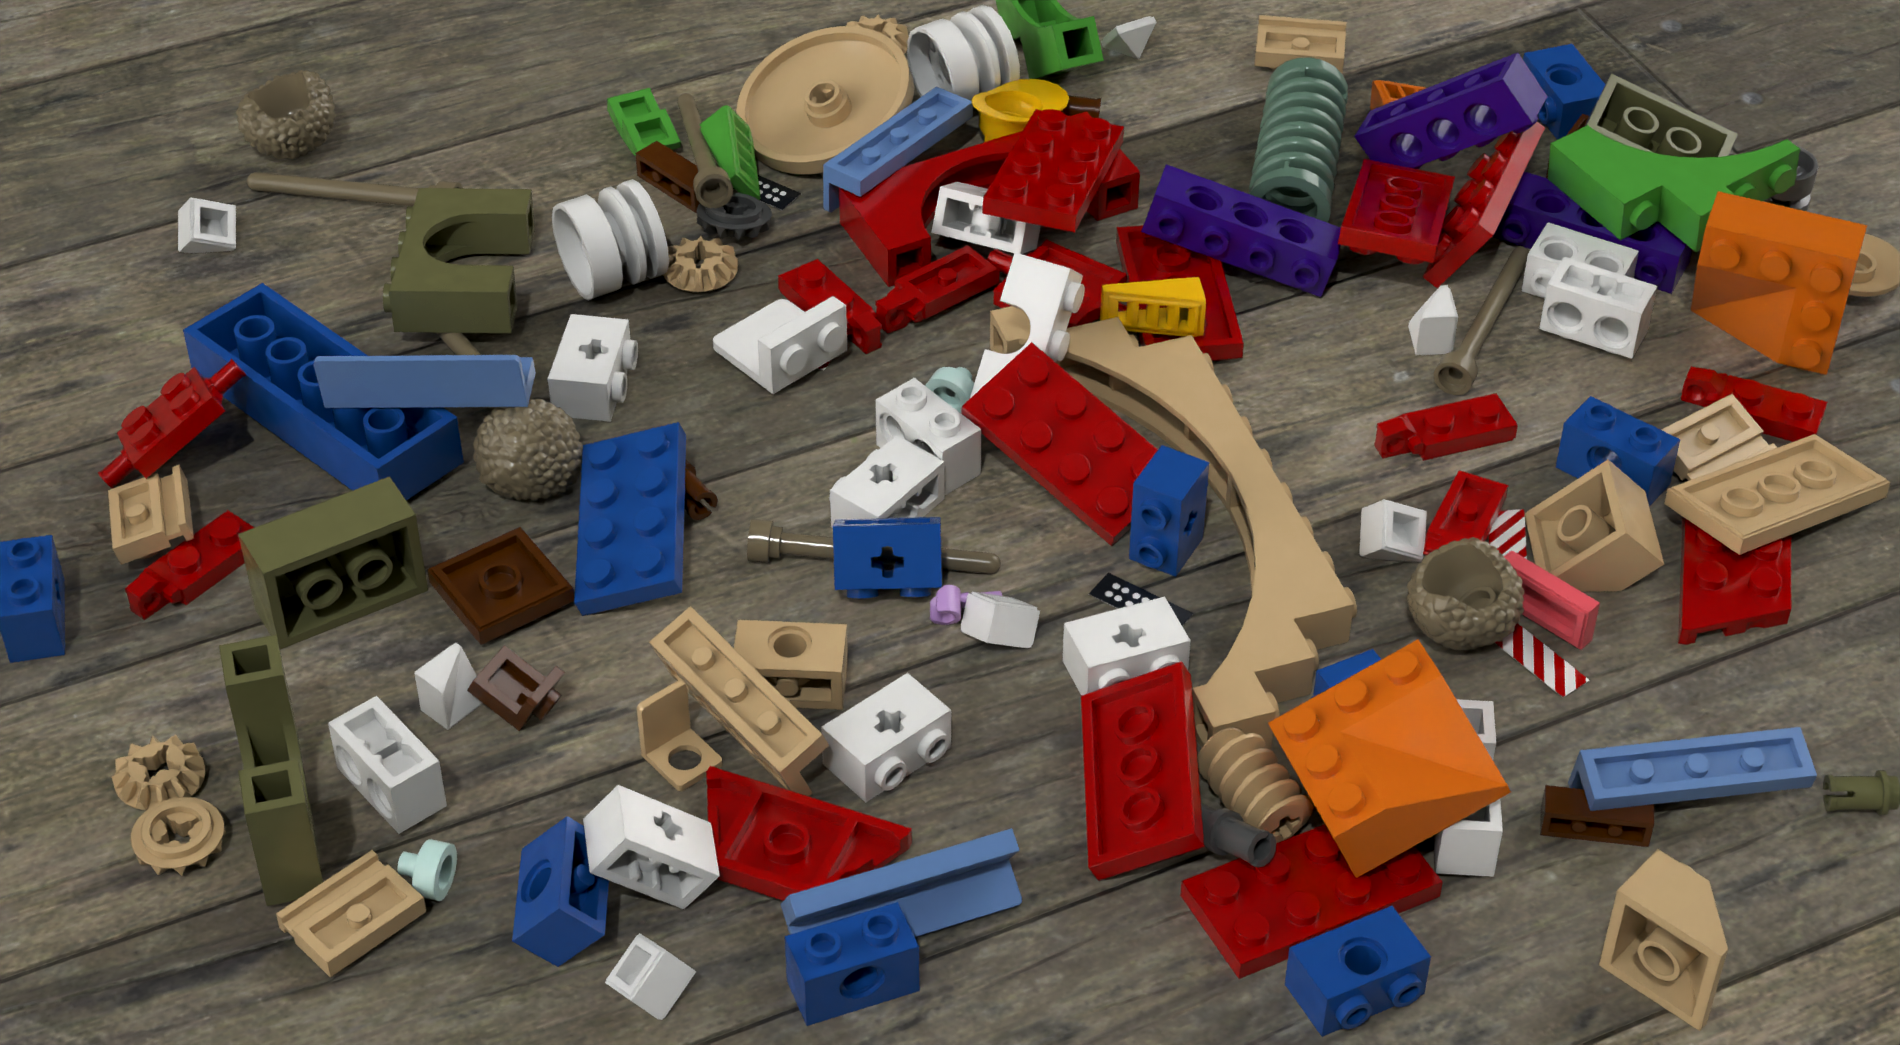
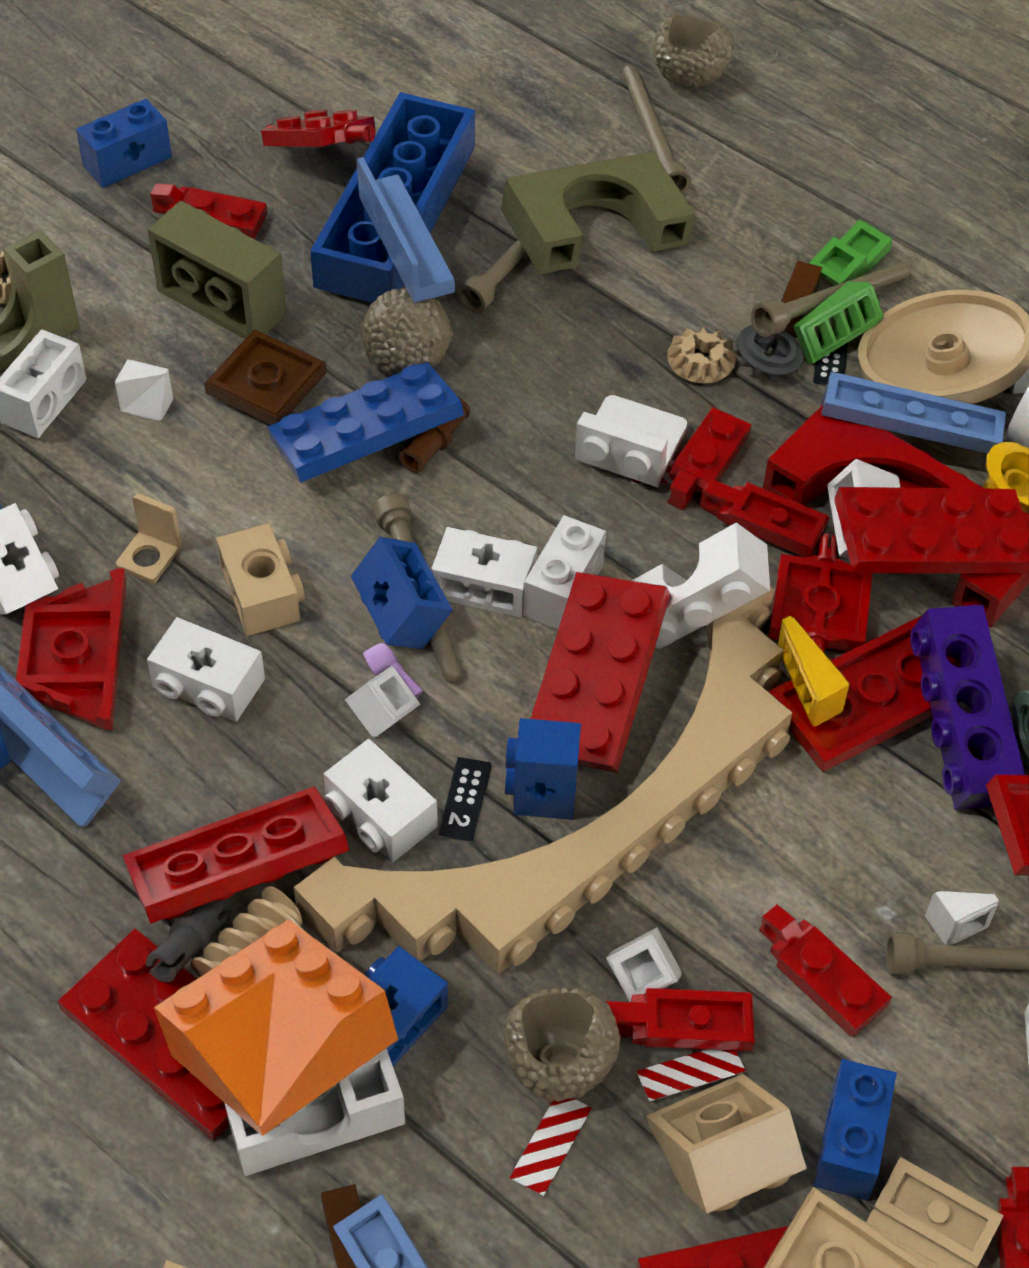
camera: 65 degrees right, 10 degrees up
tan plate [108,465,194,565] -> none
white slope [178,197,236,253] -> none
reddish brown bracket [467,645,565,731] -> none
white brick [548,314,638,422] -> none
white wheel [552,179,669,300] -> none
tan fence [649,606,829,796] -> none
light aqua tile [925,367,974,413] -> none
blue brick [1285,906,1431,1037] -> none
coral tile [1504,550,1600,650] -> none

